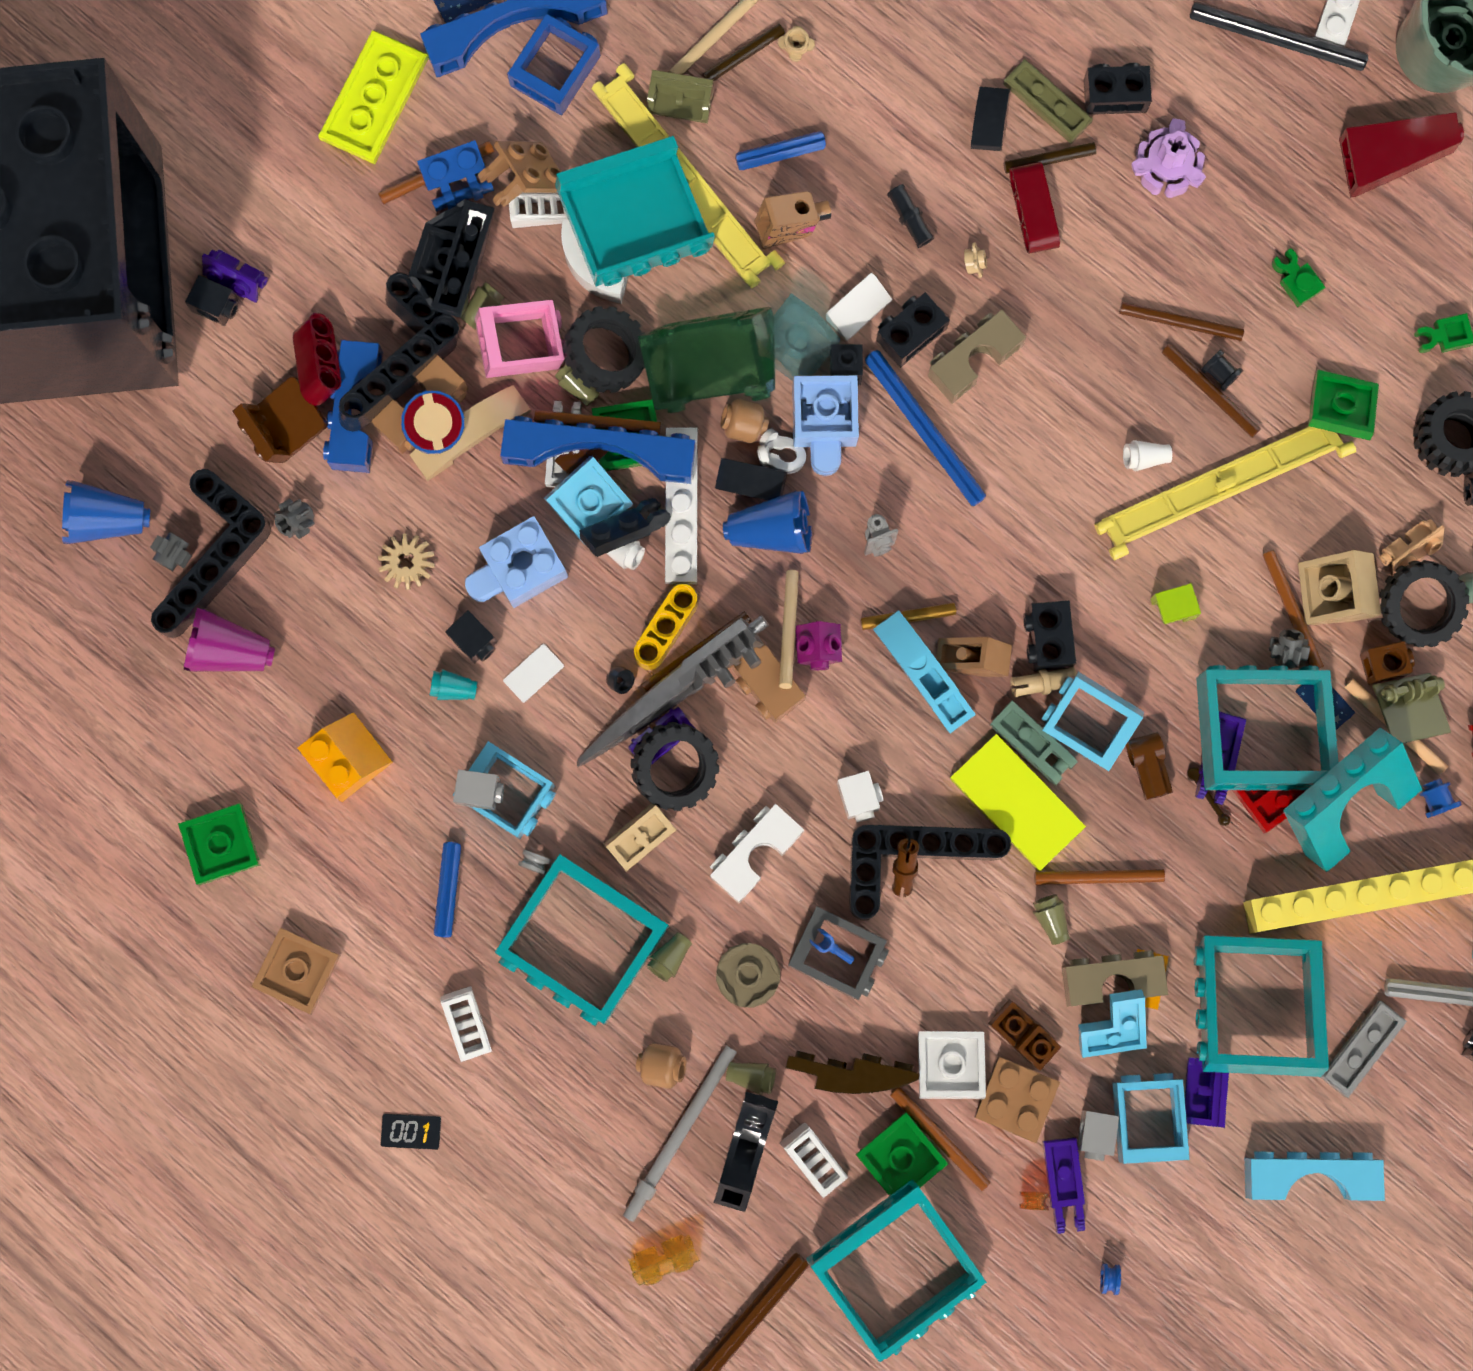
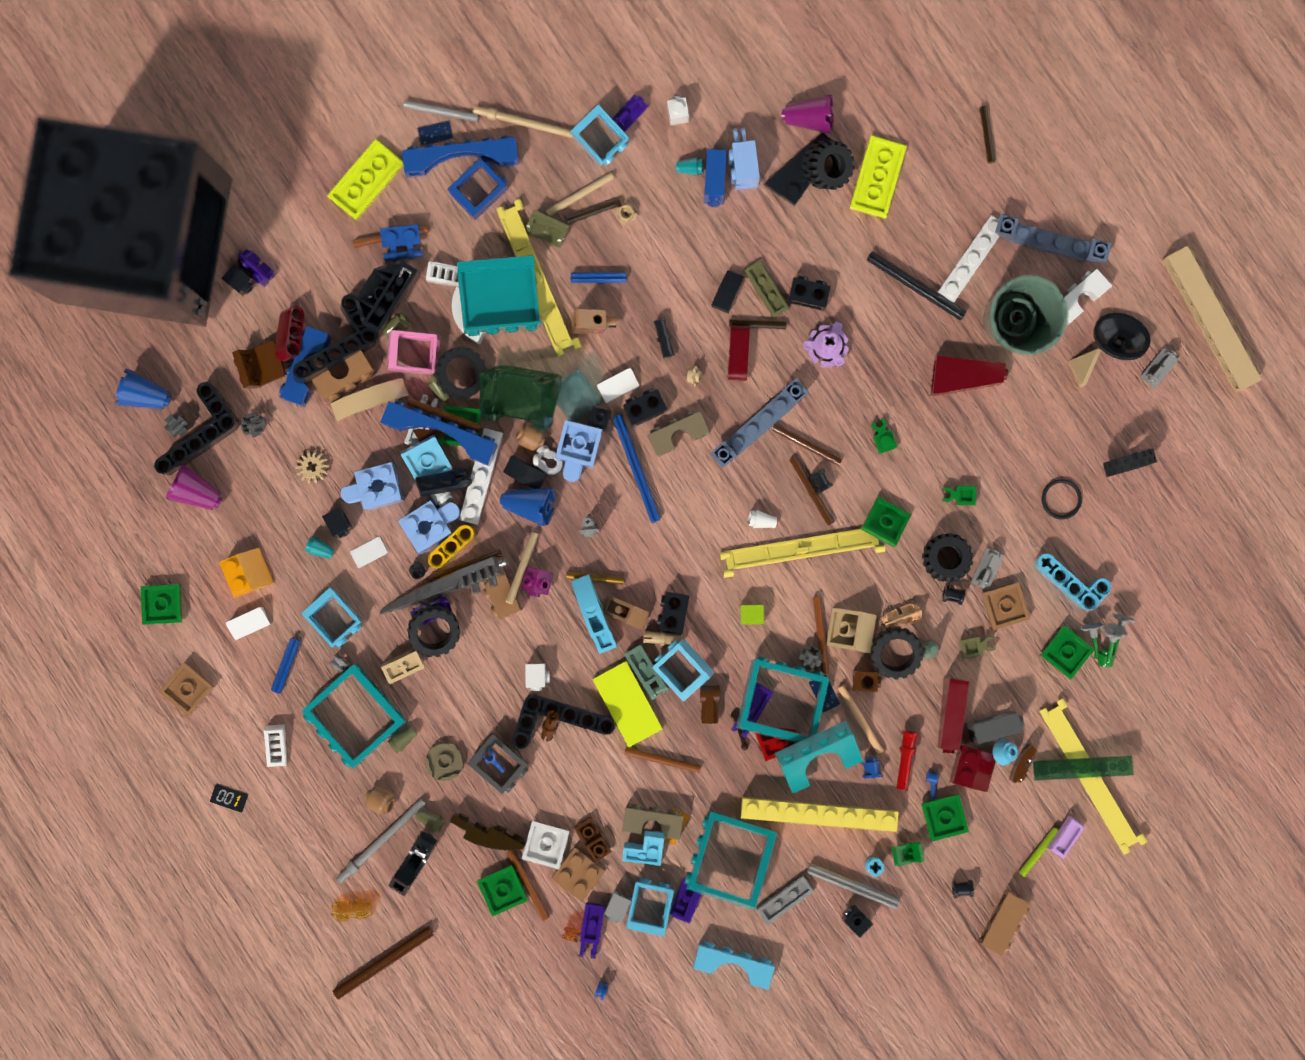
camera: 20 degrees right, 5 degrees up
tile [401,391,464,454] -> none
light grey brick [453,769,504,810] -> none
medium nougat plate [478,141,562,207] -> none
white arch [710,804,804,903] -> none
white slope [780,1123,848,1198] -> none
teal window [806,1179,987,1363] -> none
olive cone [1033,894,1070,945] -> none
olive hinge [1373,673,1451,743] -> none
none -> white slope [226,607,271,640]
none -> light blue brick [398,500,460,555]
none -> sand blue slope [710,378,809,468]

